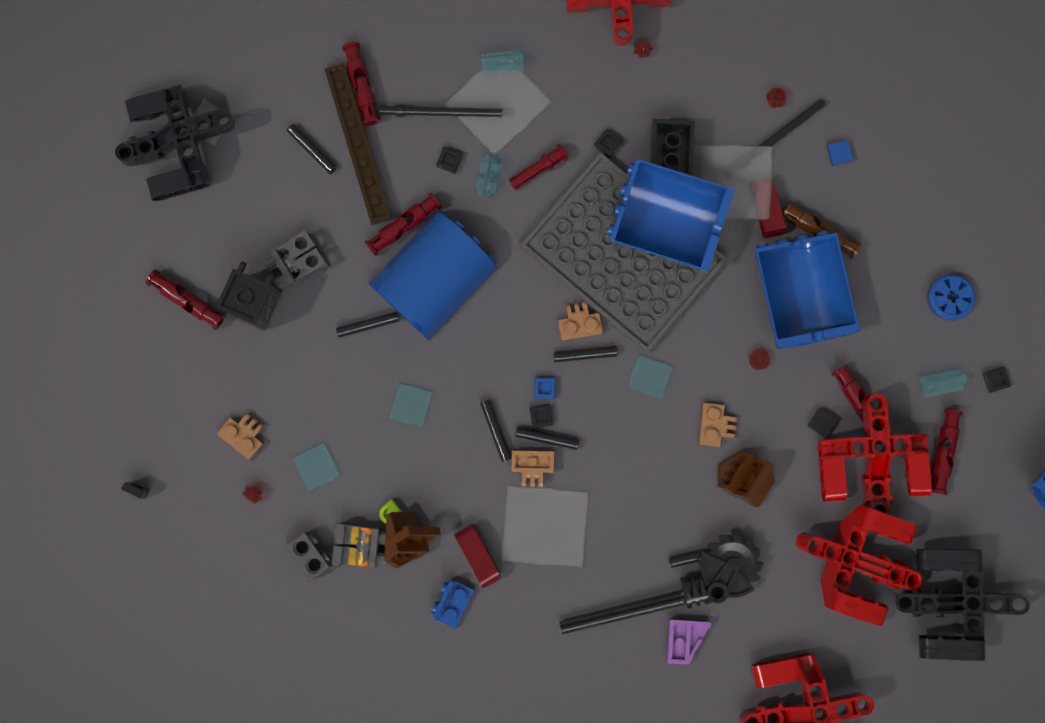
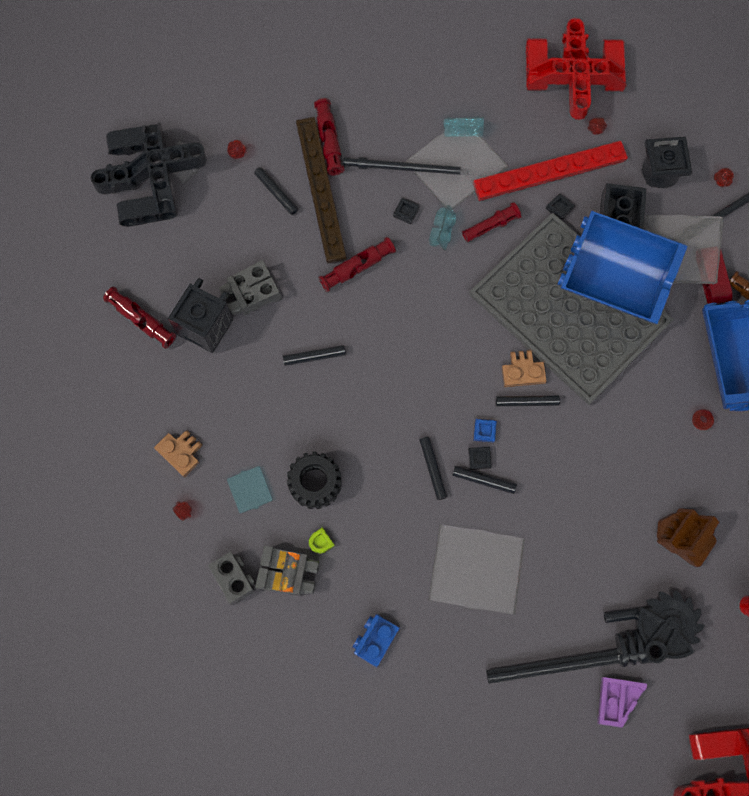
camera: 10 degrees right, 10 degrees down
black tile [121,482,149,499] -> none
blue cylinder [368,211,497,341] -> none
reddish brown piece [384,512,441,569] -> none
clear light blue piece [389,383,432,428] -> none
dark red beam [454,524,502,589] -> none
medium nougat hinge [511,451,554,487] -> none
clear light blue piece [627,355,673,400] -> none
medium nougat hinge [698,403,737,447] -> none
none -> clear red plate [227,140,246,159]
none -> black tyre [287,452,342,509]
none -> red plate [473,141,628,201]
none -> black piece [641,136,692,189]

